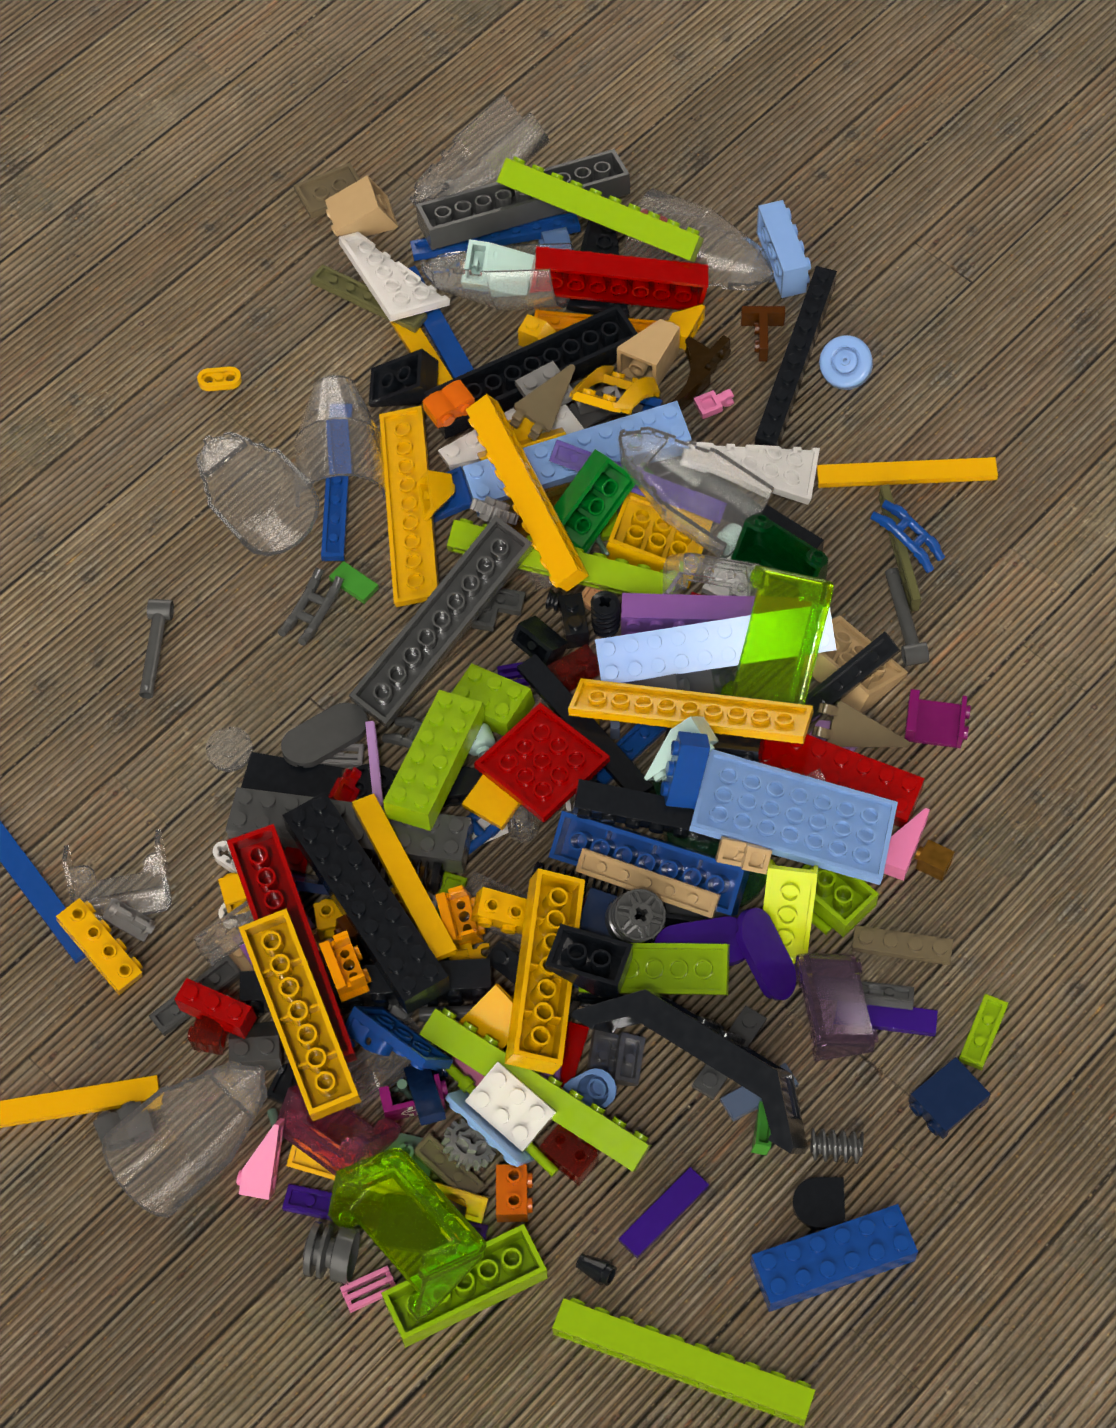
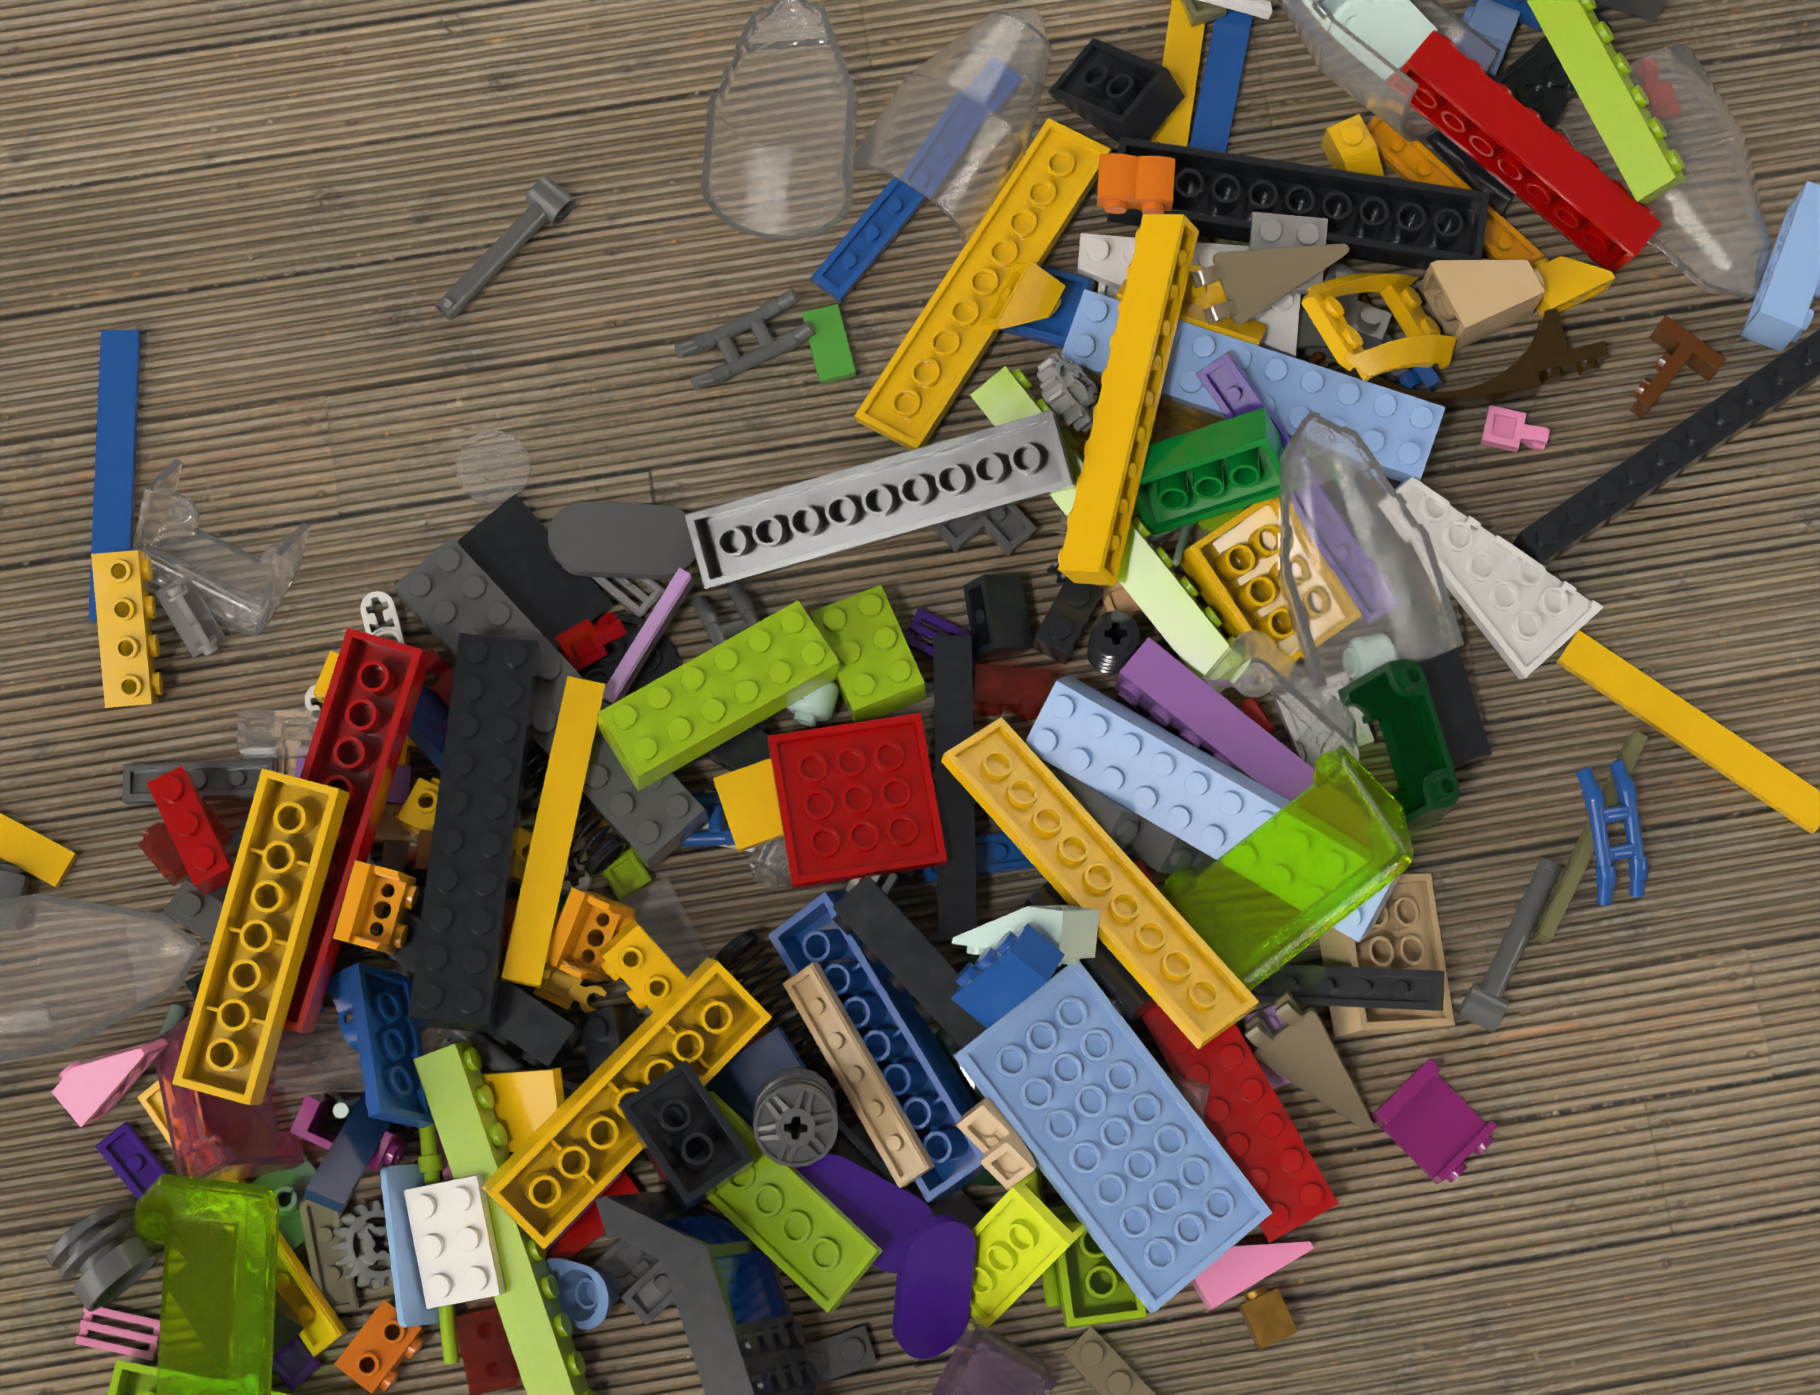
camera: 30 degrees right, 15 degrees up
light blue wheel [819,335,873,390] -> none

